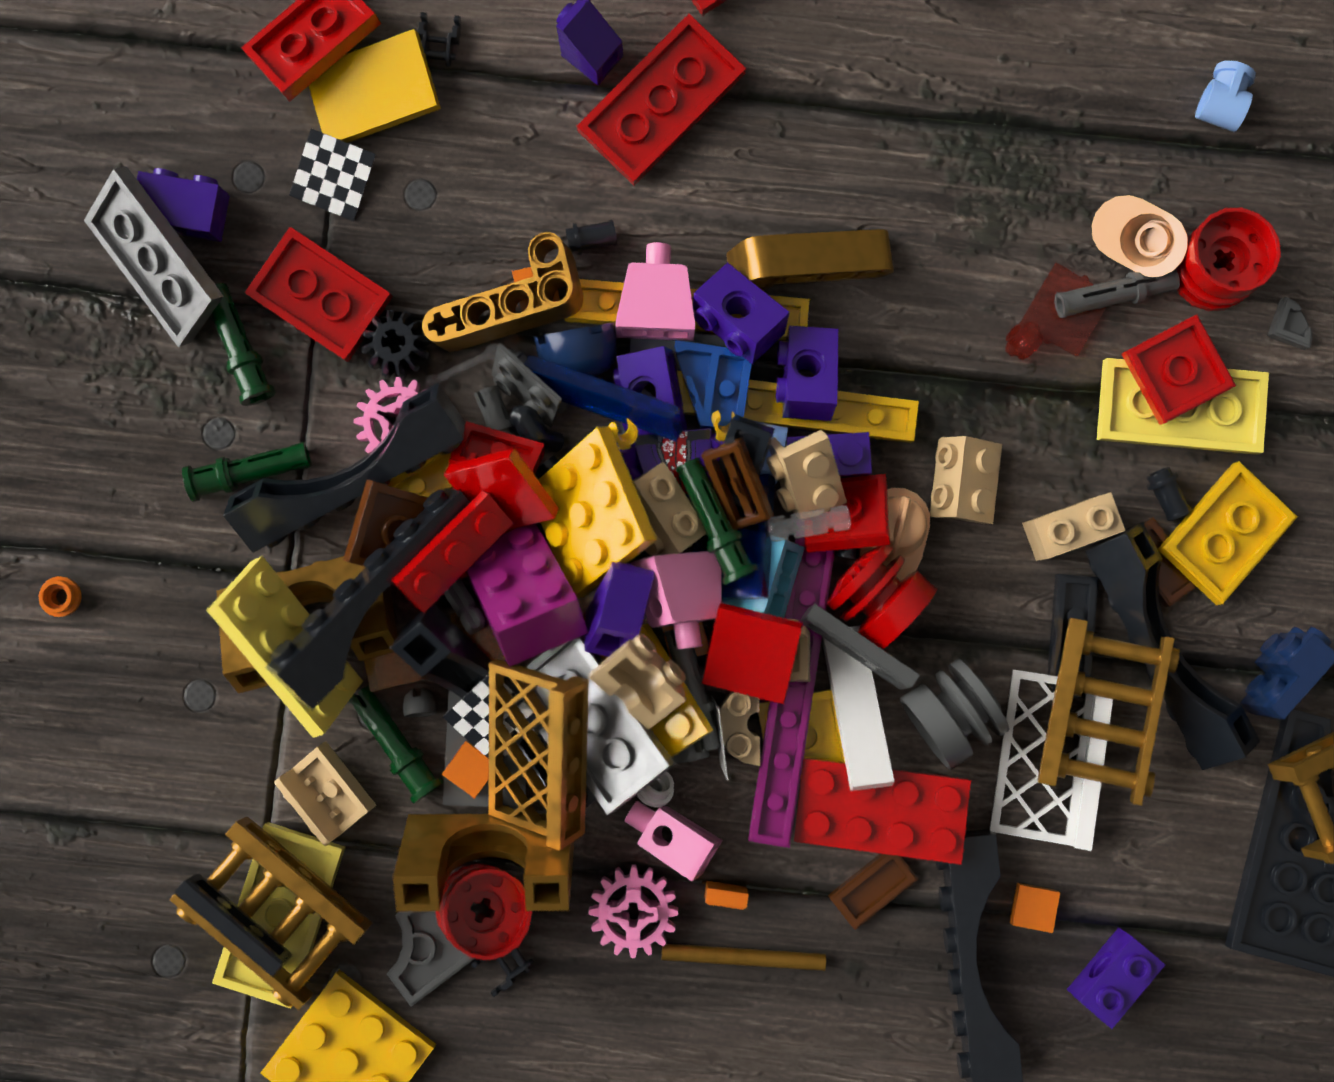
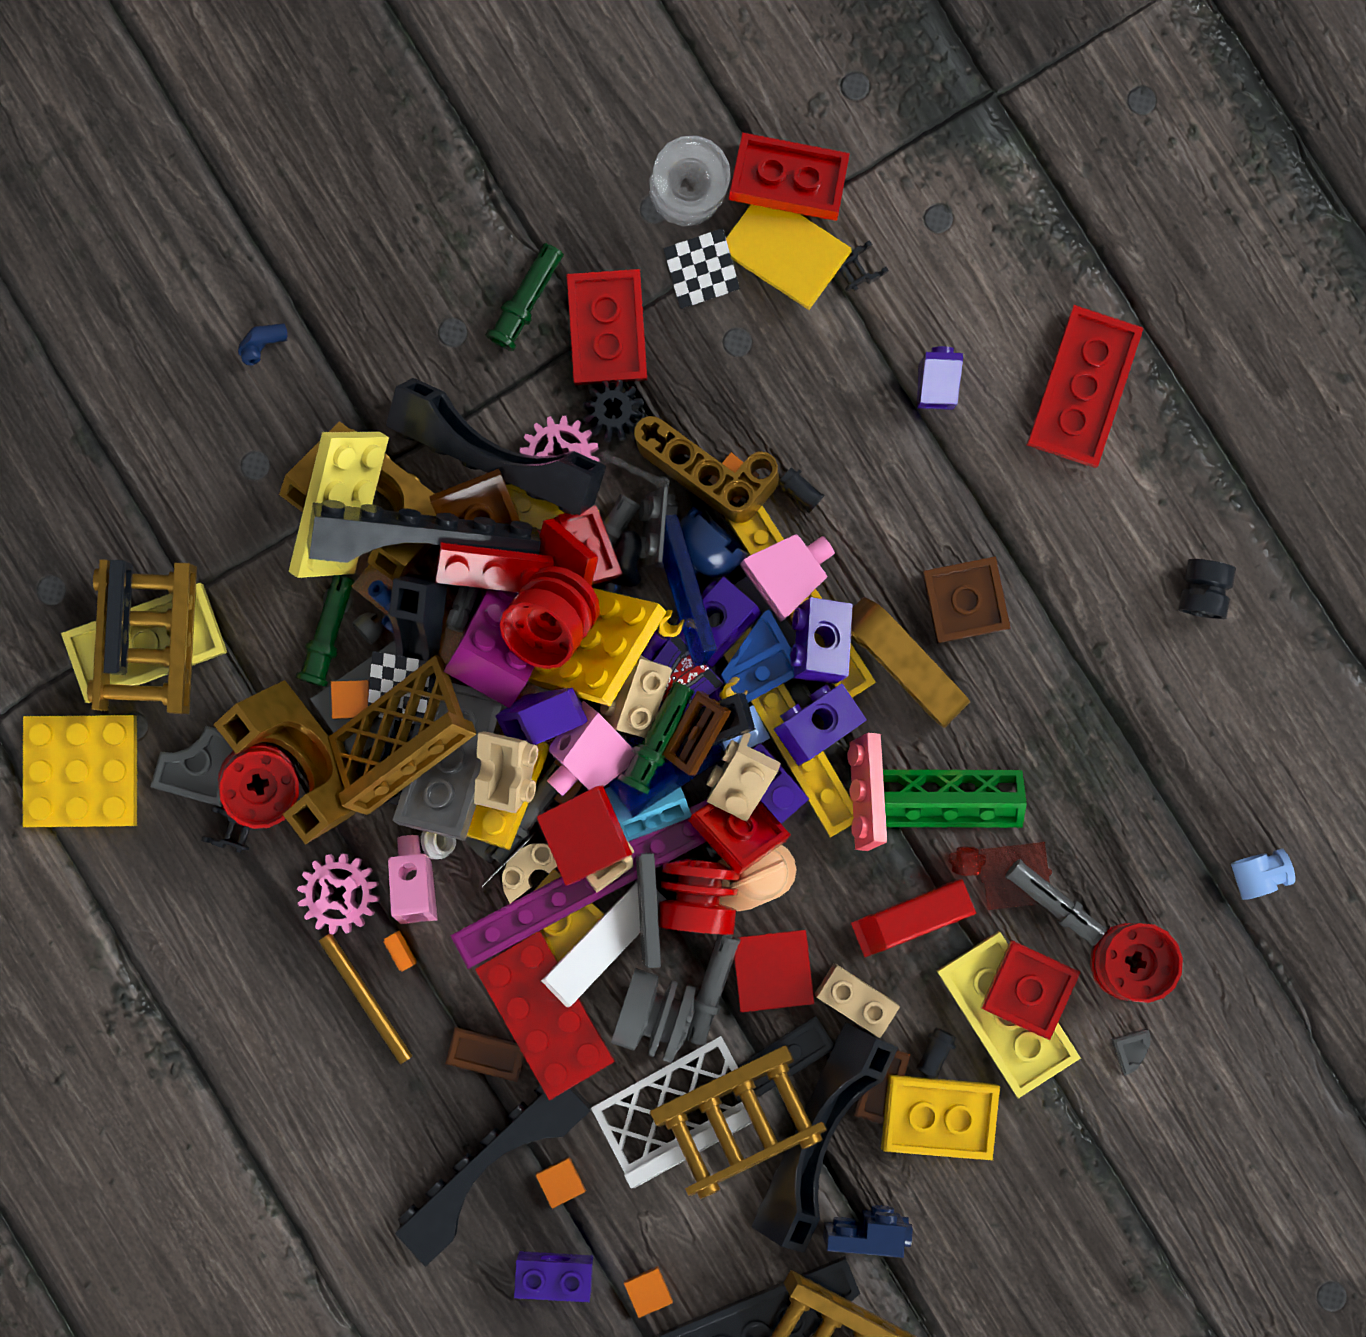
camera: 55 degrees right, 0 degrees up
orange plate [39,576,82,617] -> none
flat silver plate [84,166,224,347] -> none
dark purple slope [137,168,230,242] -> none
dark green pin [182,442,312,502] -> none
tan bracket [275,741,377,846] -> none
red plate [576,13,746,186] -> none
clear axle [768,505,851,542] -> none
tan bracket [930,436,1002,524] -> none
light nougat piece [1092,195,1188,277] -> none
none -> dark blue arm [238,323,287,365]
none -> dark blue arm [368,580,394,633]
none -> red wheel [500,566,600,669]
none -> orange tile [624,1266,673,1318]
none -> clear wheel [649,135,731,226]
none -> dark grey pin [685,934,741,1045]
none -> red tile [732,929,814,1012]
none -> coral plate [848,733,887,851]
none -> red piece [851,879,976,957]
none -> green fence [883,769,1027,828]
none -> reddish brown plate [922,556,1011,644]

